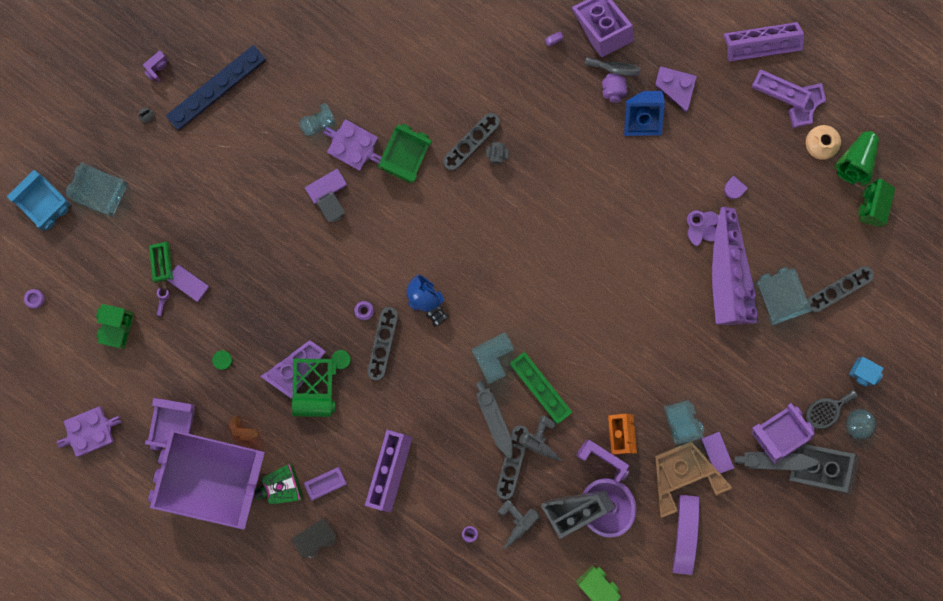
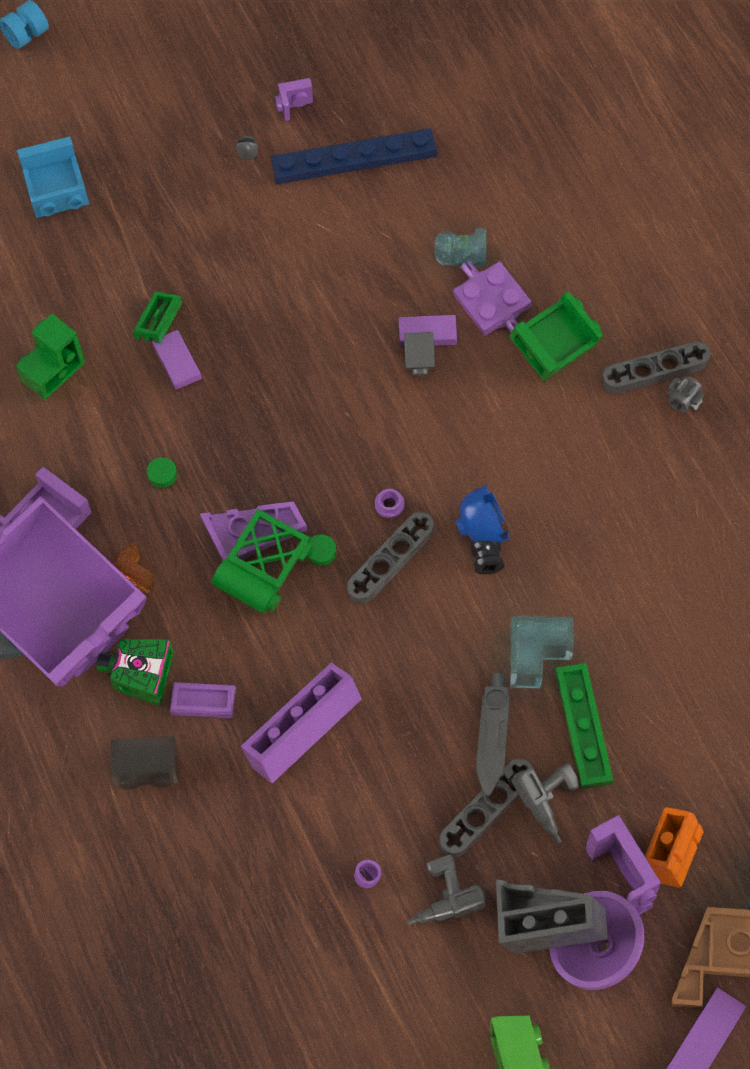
camera: 30 degrees right, 20 degrees down
clear light blue panel [66,162,128,217] -> none
medium lavender hand [157,288,170,316] -> none

